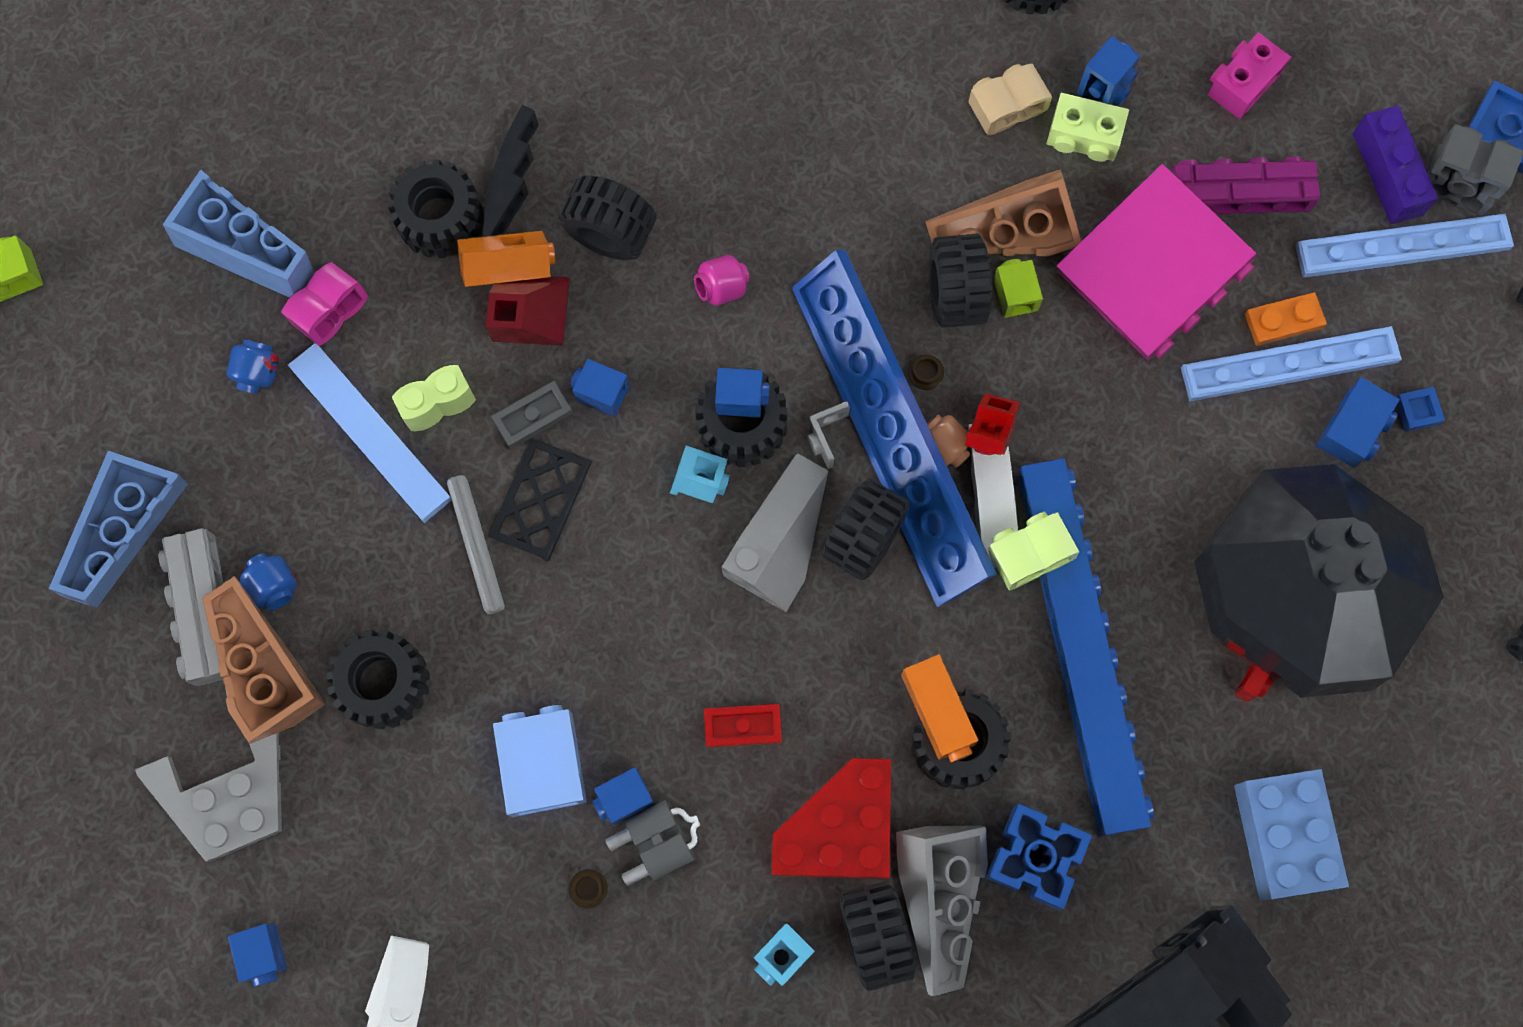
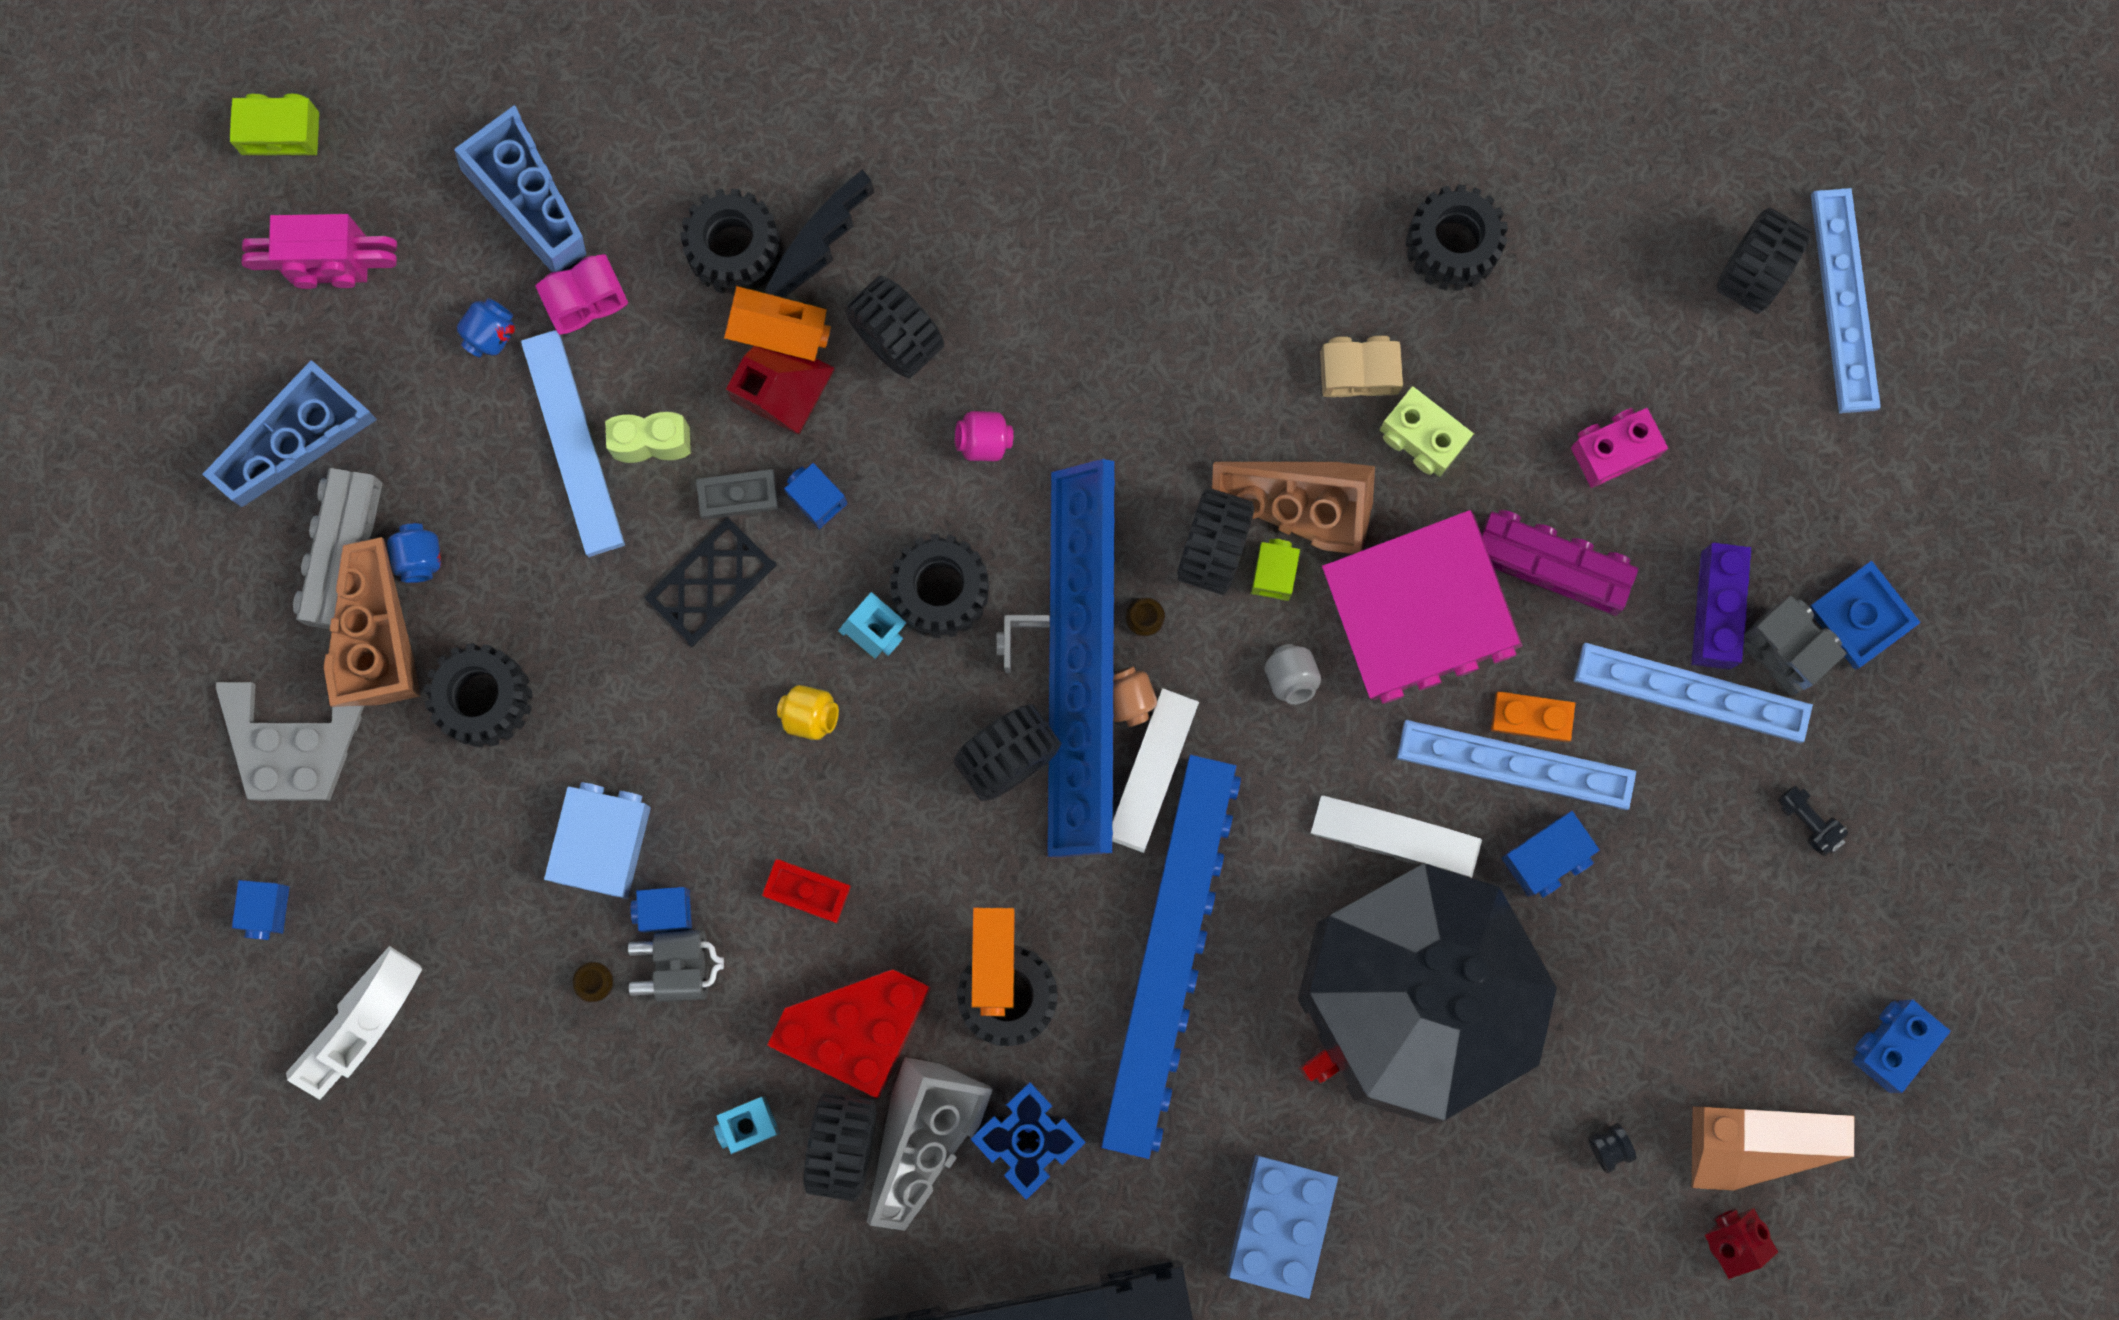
camera: 20 degrees right, 5 degrees up
light grey axle [447,475,505,614] -> none
blue brick [715,368,770,417] -> none
light grey wedge [722,453,828,612] -> none
red brick [965,393,1021,455] -> none
yellowish green brick [988,512,1079,591] -> none
blue brick [1076,36,1140,107] -> none
blue plate [1396,387,1445,432] -> none
none -> dark pink brick [241,214,397,289]
none -> yellow head [777,685,839,740]
none -> light grey head [1265,644,1321,705]
none -> white slope [1311,795,1482,878]

